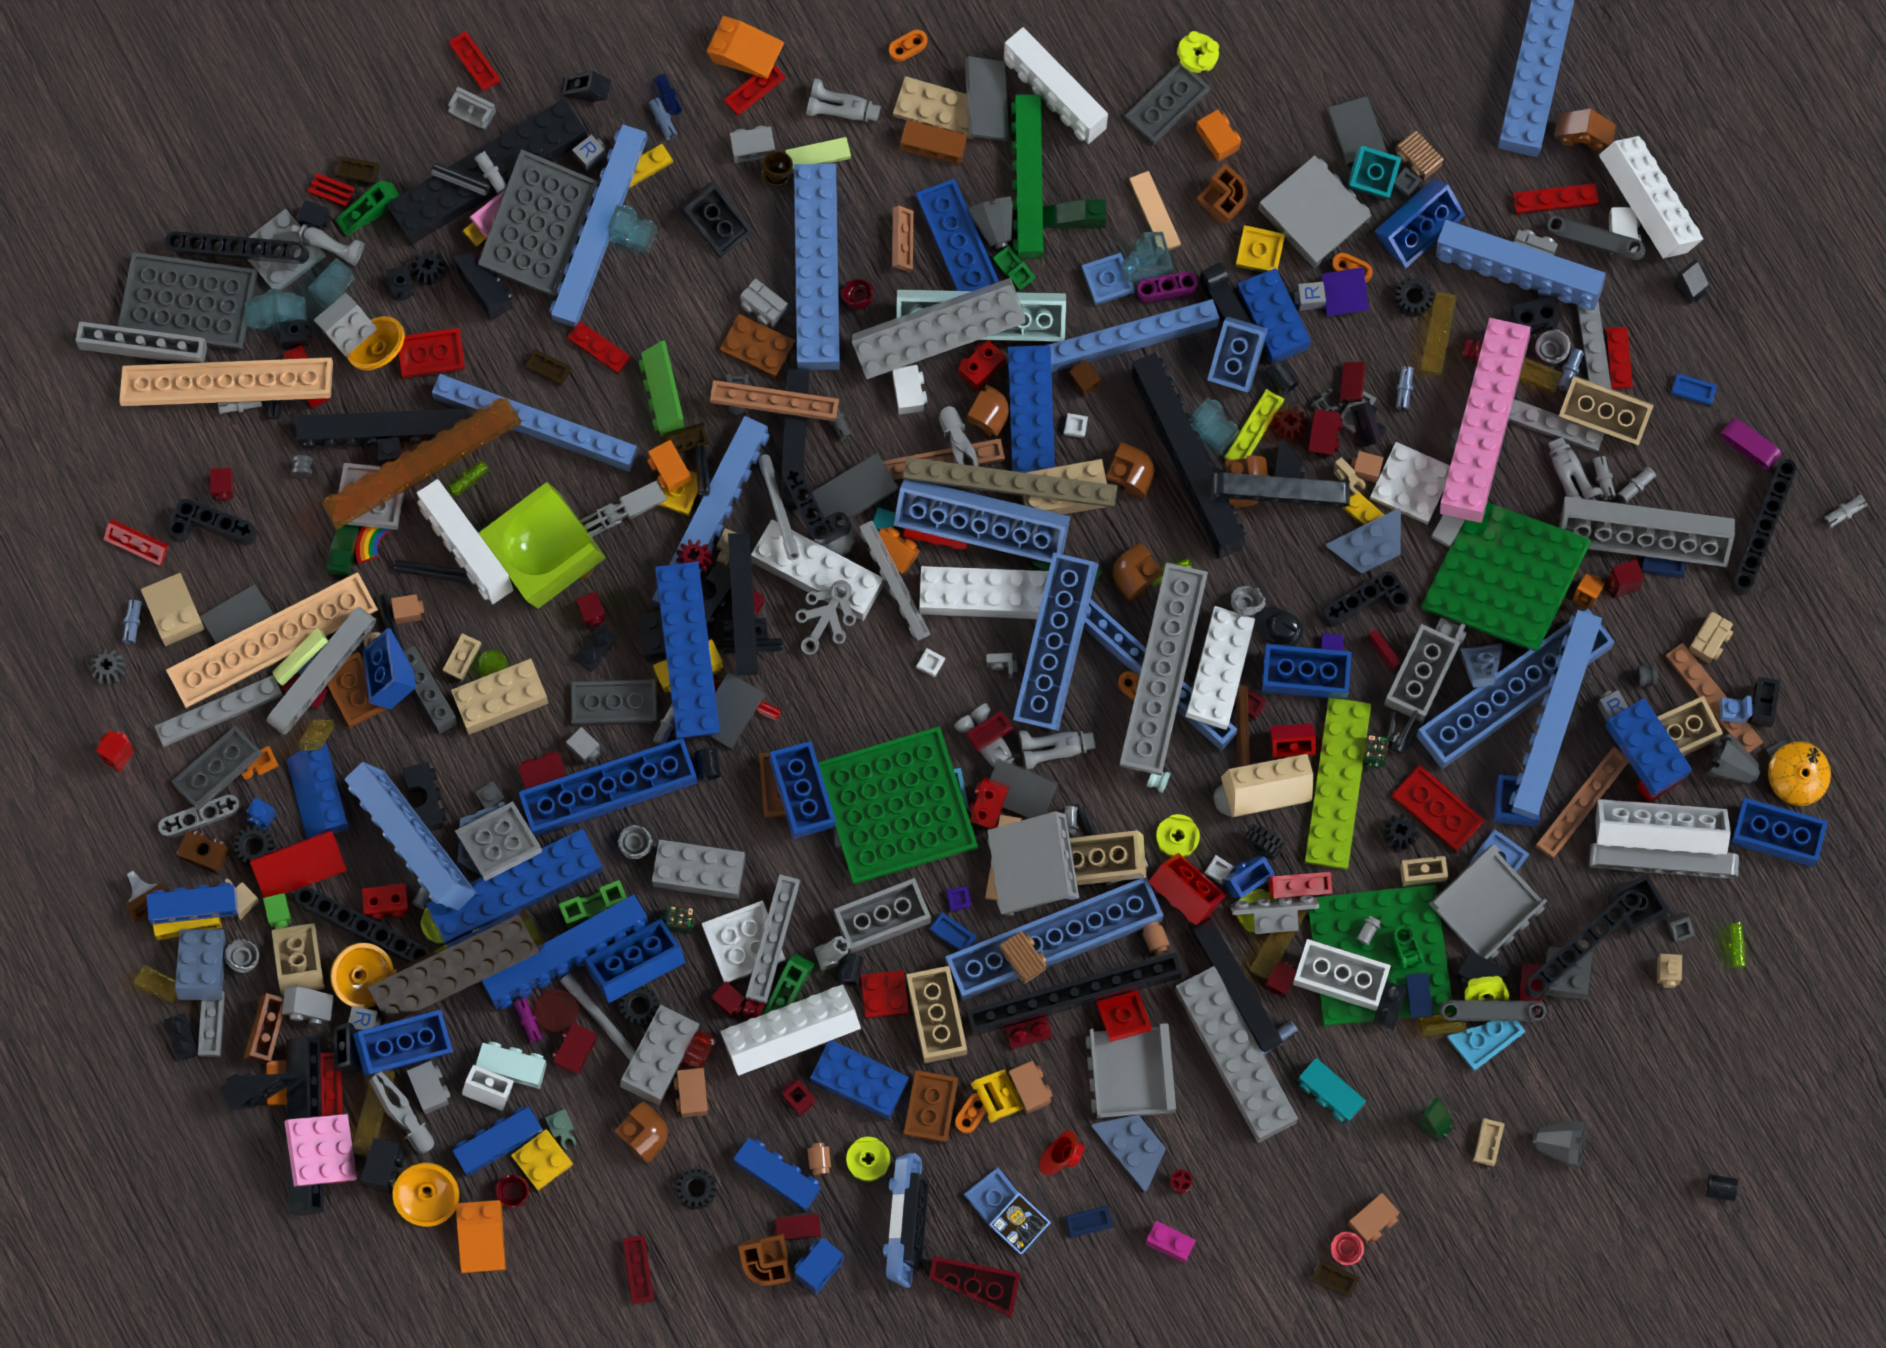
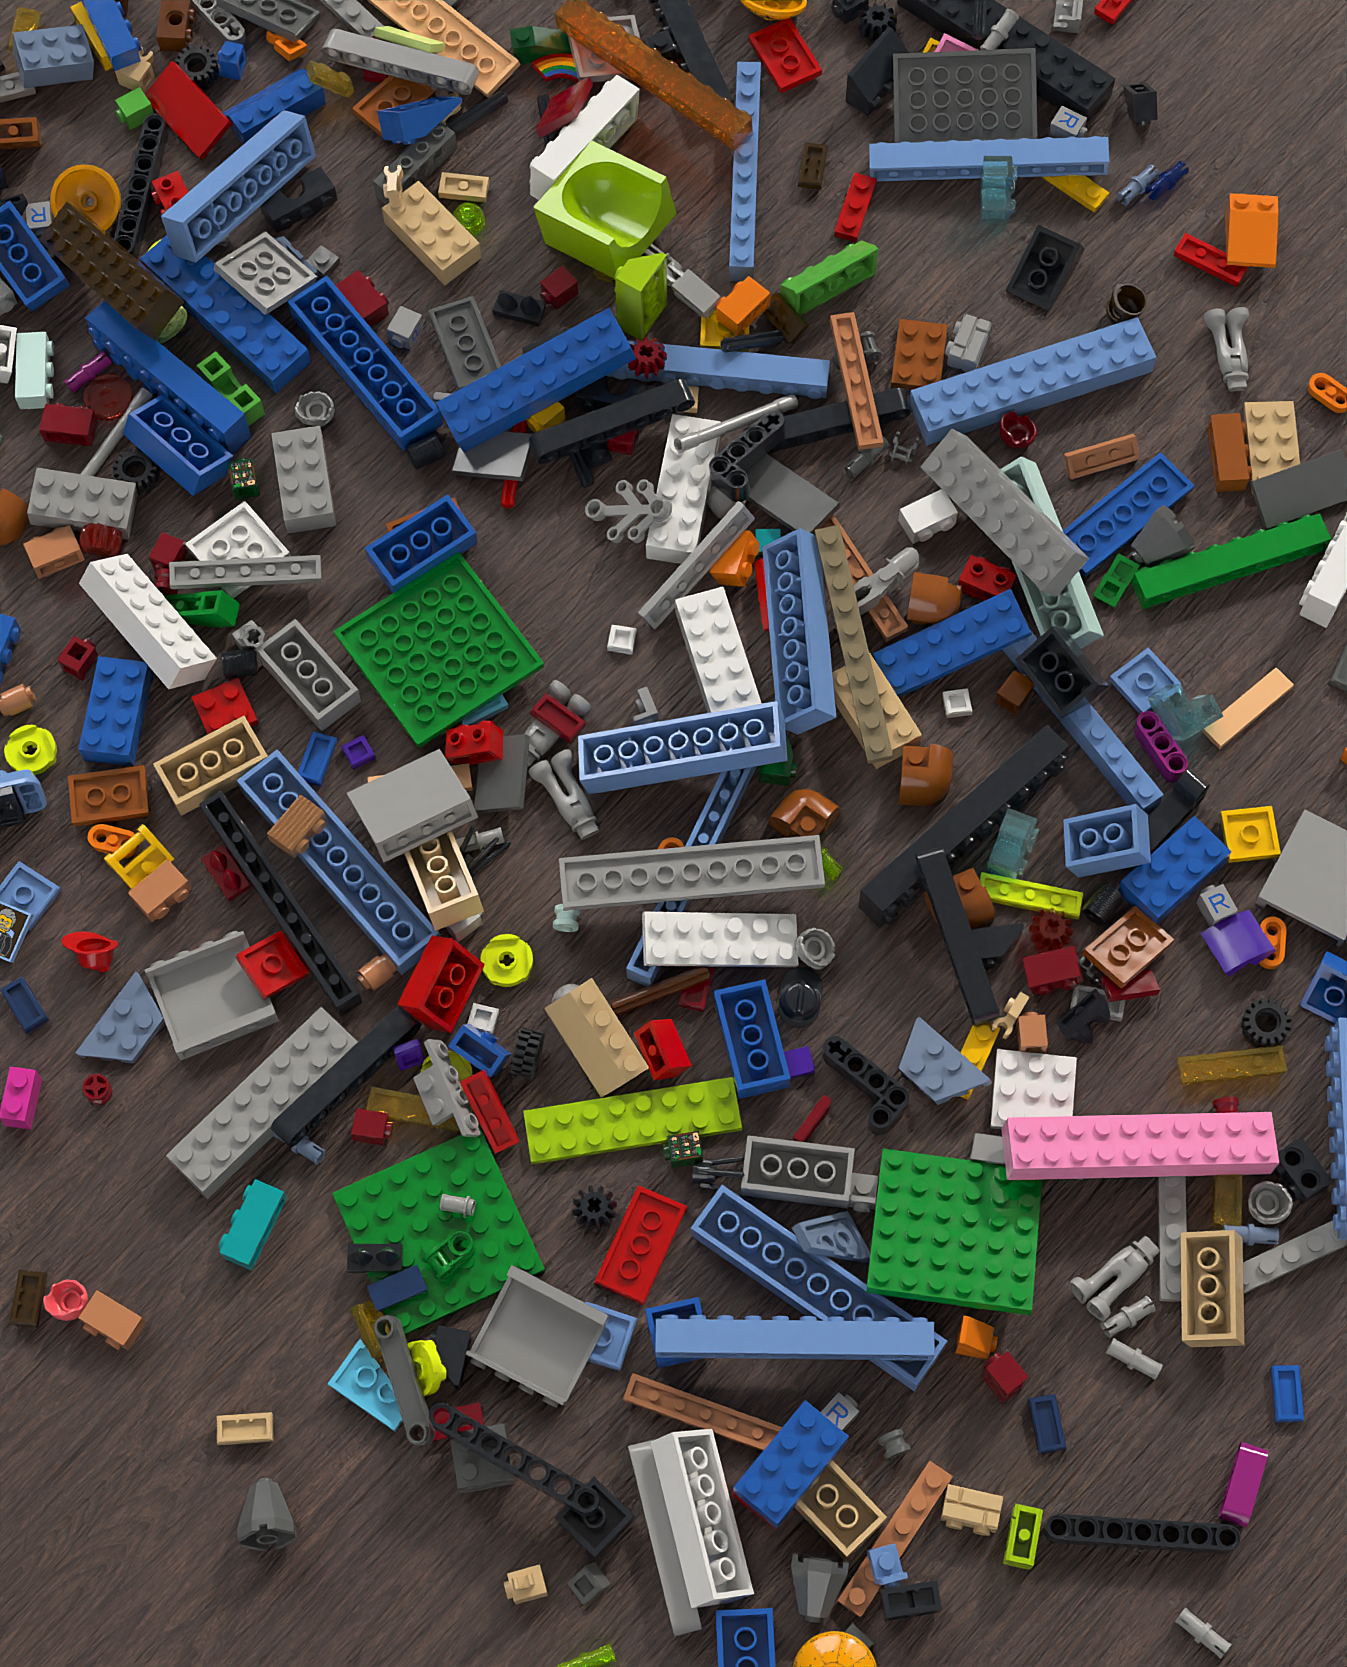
camera: 75 degrees right, 5 degrees down
light grey hair [224,939,259,973] -> none
tan slope [272,923,325,996] -> none
light grey brick [282,986,334,1025] -> none
nougat brick [391,594,425,625] -> none
clear neon green pin [449,460,490,497] -> none
light grey brick [730,126,775,164] -> none
yellowish green tile [785,137,851,171] -> none
dark green slope [1043,199,1106,228] -> none
dark orange brick [1196,164,1248,225] -> none
white brick [1293,939,1391,1011] -> none
sand blue pin [1395,366,1414,410] -> none
tan brick [1400,856,1448,887] -> none
dark green slope [1417,1097,1453,1142] -> none
light grey brick [1559,496,1735,567] -> none
red plate [1605,327,1633,390] -> none
none -> tan plate [383,165,403,208]
none -> dark purple tile [393,1039,425,1071]
none -> dark red tile [535,77,593,138]
none -> lime slope [614,253,667,341]
none -> dark grey piece [889,431,920,465]
none -> lime brick [1003,1504,1043,1570]
none -> black slope [1016,626,1109,718]
none -> plate [1082,906,1174,989]

